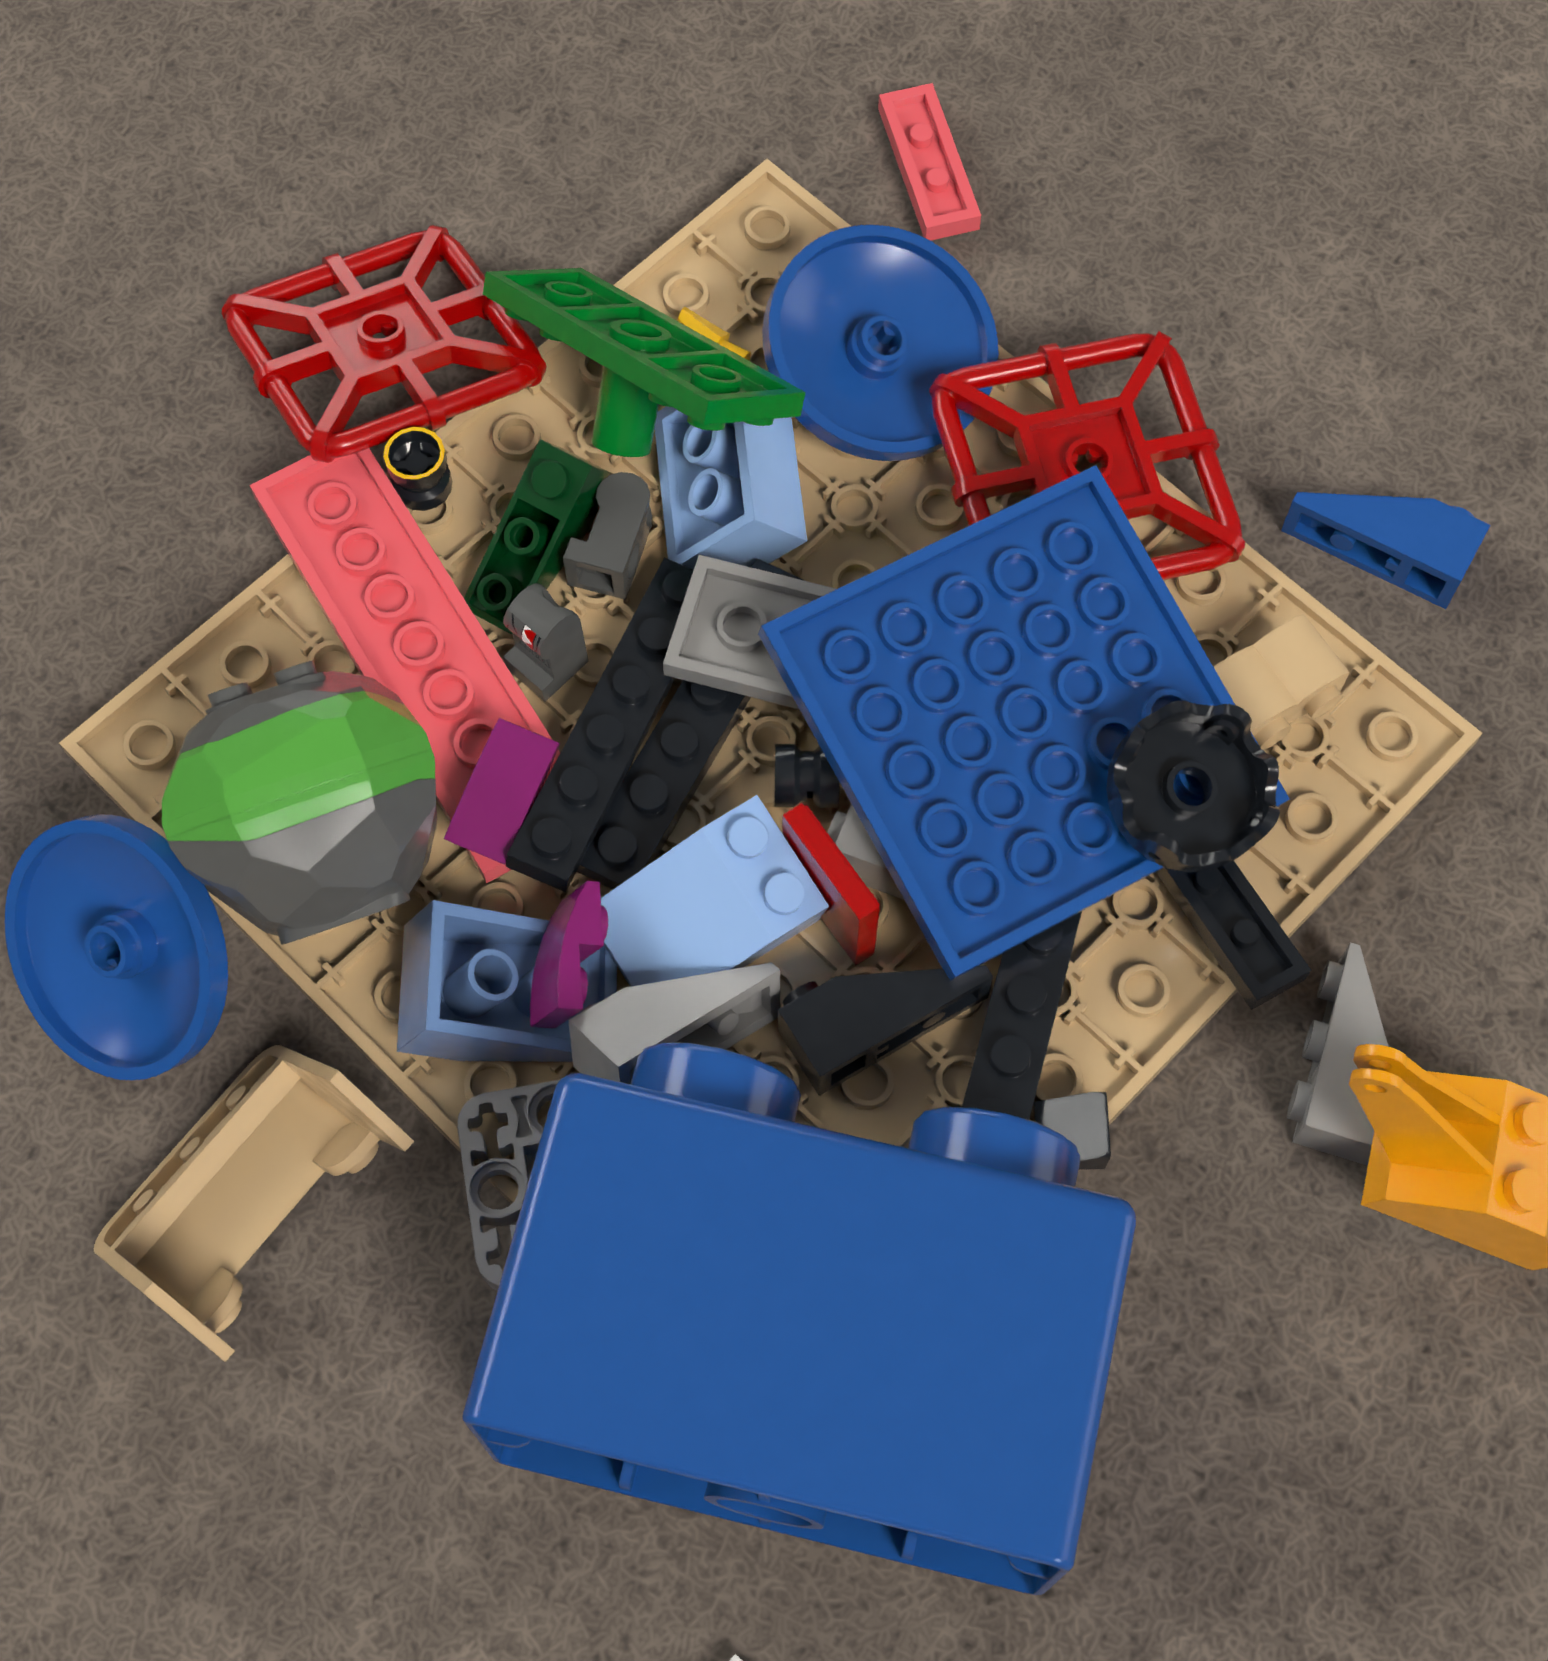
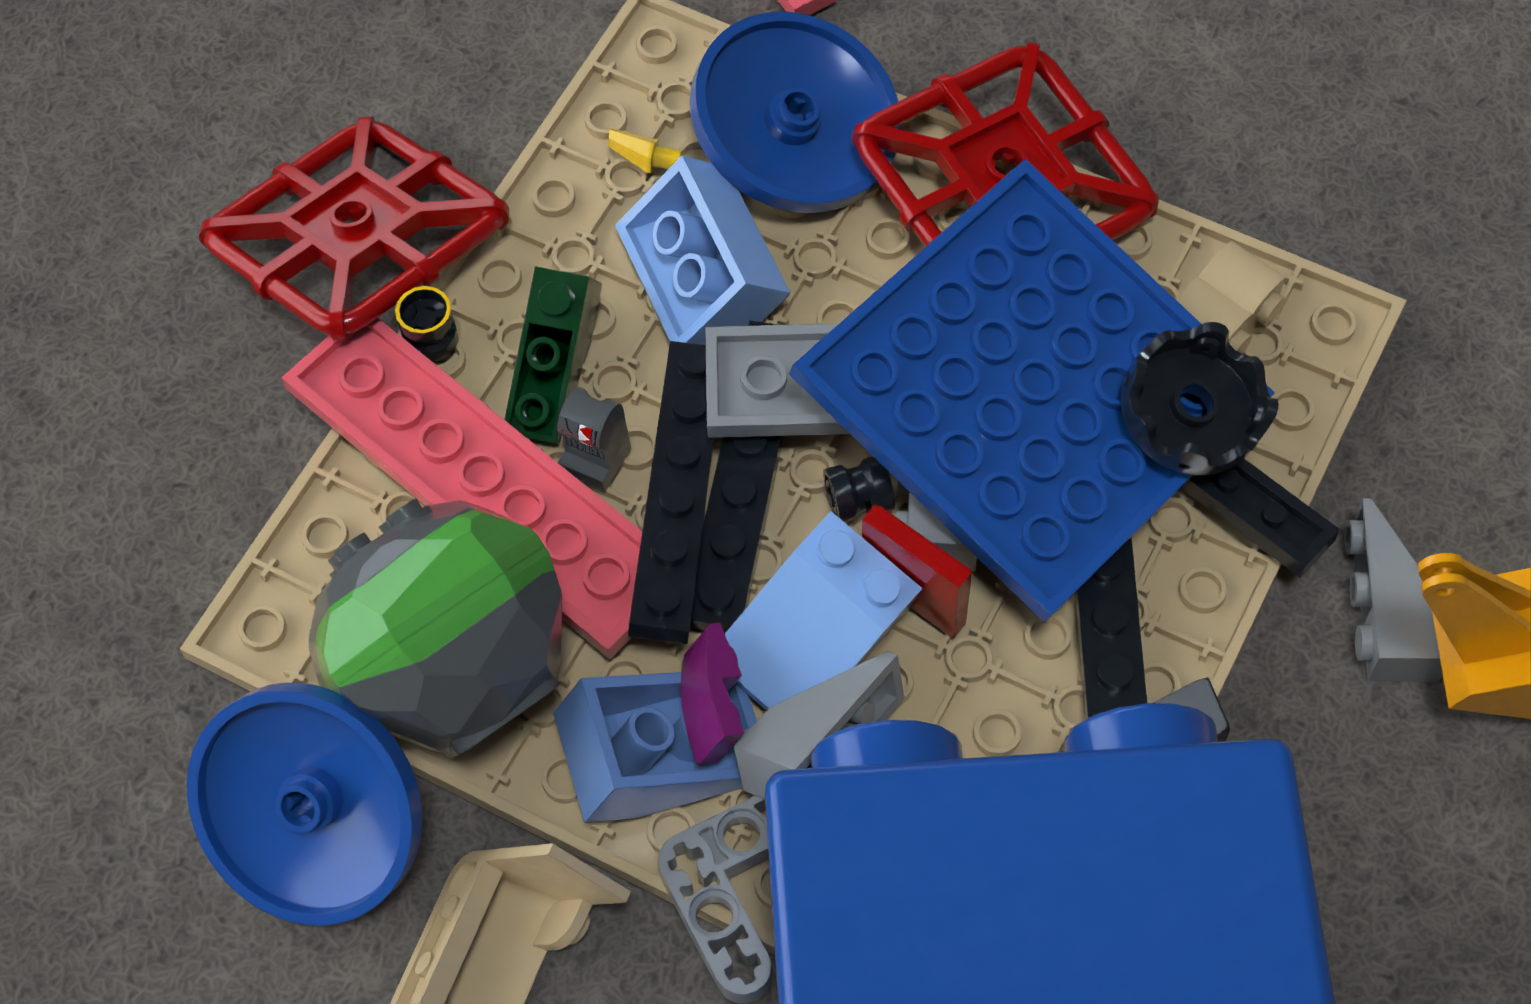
camera: 15 degrees left, 5 degrees down
magenta slope [444,718,560,865] -> none
green plate [483,268,806,457] -> none
dark grey leg [563,472,652,600] -> none
black slope [778,965,993,1096] -> none
blue slope [1281,492,1490,609] -> none

